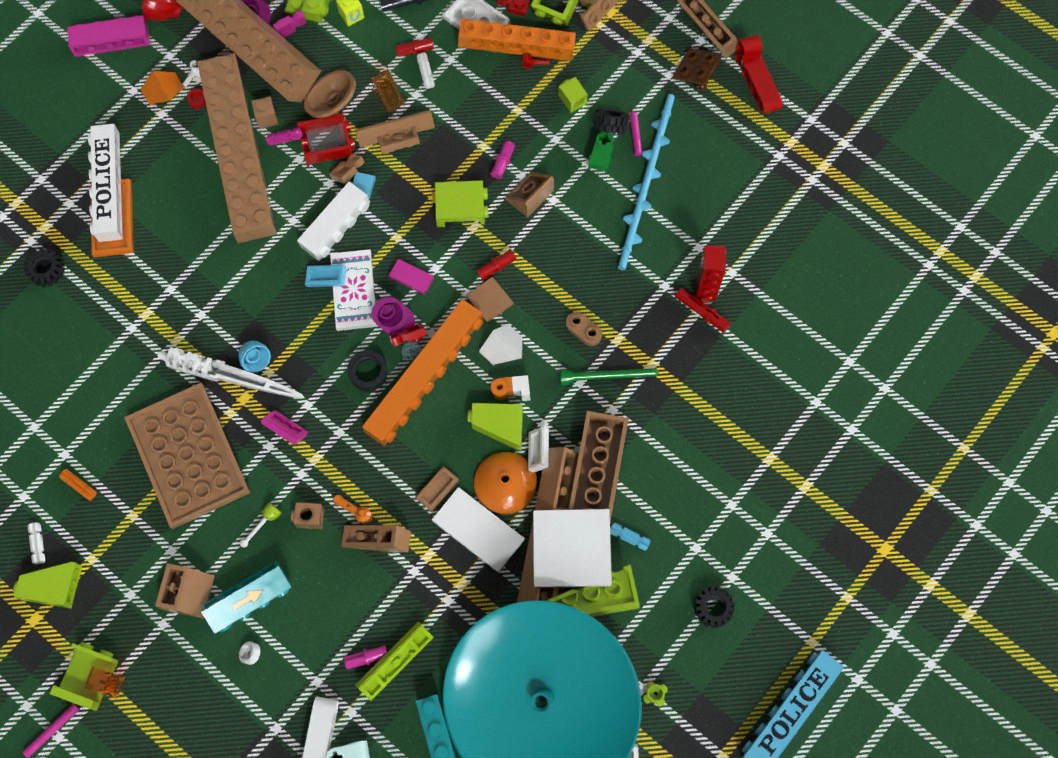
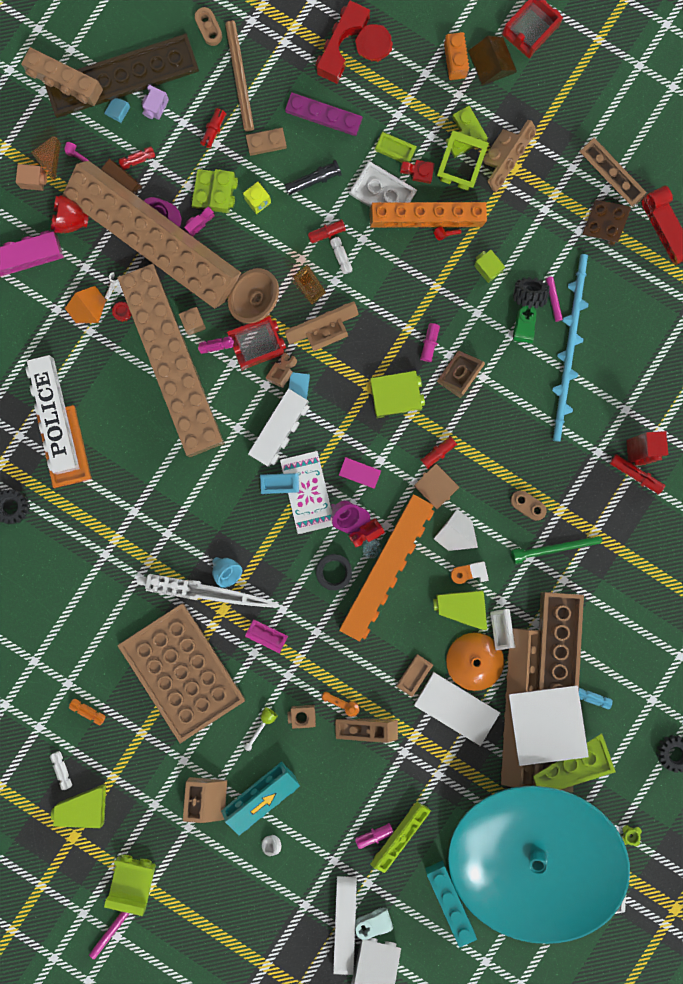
camera: 10 degrees left, 15 degrees up
clear orange slope [84,667,125,699] -> none

